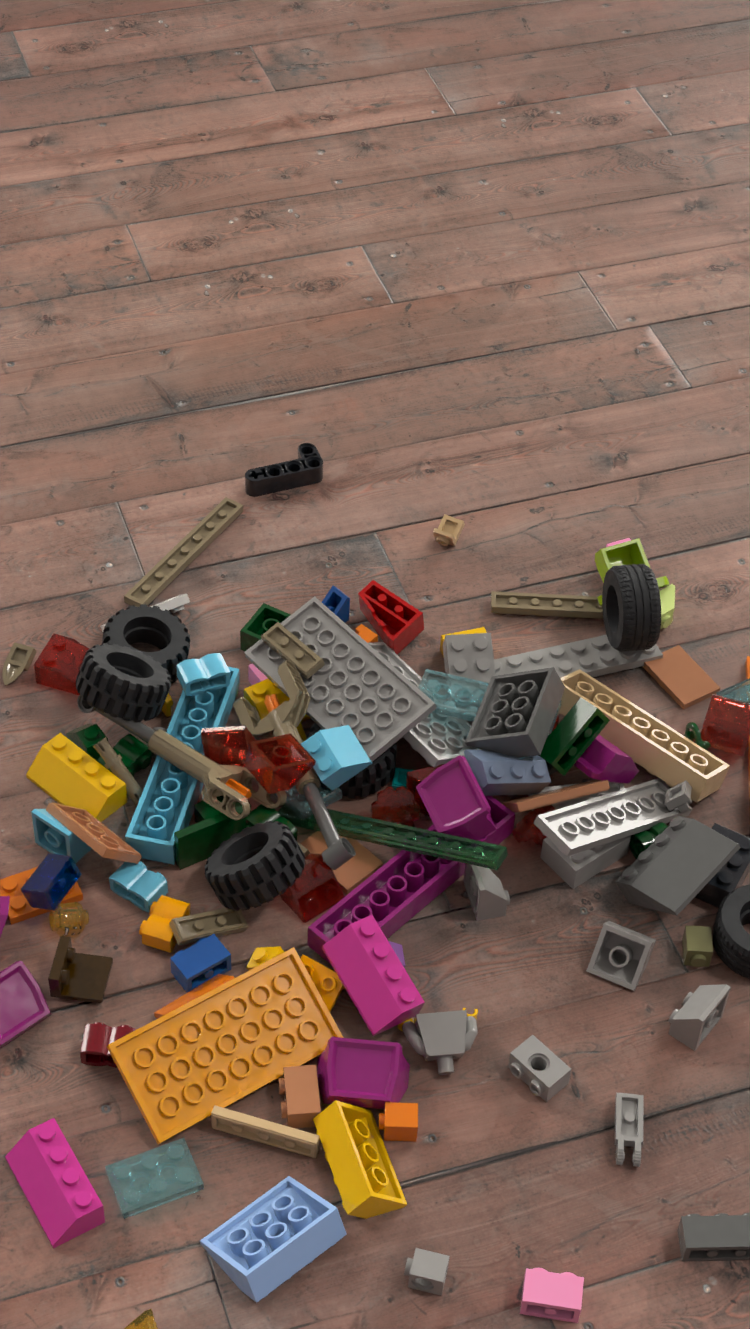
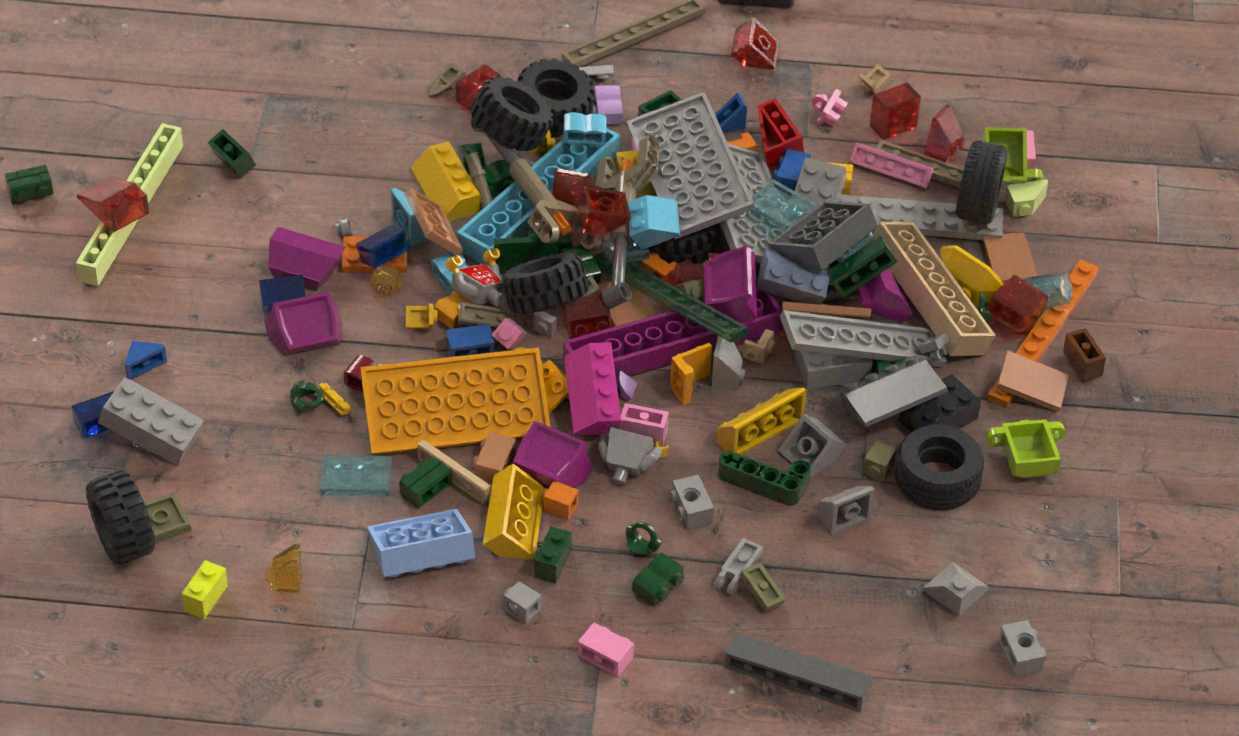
camera: 25 degrees right, 0 degrees up
dark pink slope [5,1118,105,1249] -> none
dark brown bracket [48,936,113,1003] -> none
dark tan tile [261,622,325,679] -> none
none -> dark green piece [290,380,324,414]
none -> yellow axle [318,383,351,416]
none -> dark green brick [399,456,452,508]
none -> yellow bracket [405,304,438,329]
none -> torso [445,248,505,306]
none -> bright pink brick [492,318,527,350]
none -> light grey plate [534,311,557,338]
none -> dark green brick [534,526,572,584]
none -> lavender brick [592,85,623,124]
none -> bright pink brick [619,403,669,446]
none -> dark green piece [626,522,662,555]
none -> dark green brick [632,552,684,606]
none -> orange leg [640,251,680,290]
none -> light orange bracket [670,343,712,405]
none -> olive brick [676,279,705,306]
none -> yellow slope [716,387,806,455]
none -> dark green beam [718,451,811,506]
none -> clear red slope [731,17,780,70]
none -> olive plate [739,562,786,612]
none -> tan bracket [743,329,776,364]
none -> blue brick [773,149,812,195]
none -> bright pink hips [811,89,848,127]
none -> bright pink tile [849,142,934,188]
none -> clear red brick [870,82,921,140]
none -> clear red slope [924,104,966,163]
none -> yellow wedge [939,245,1010,306]

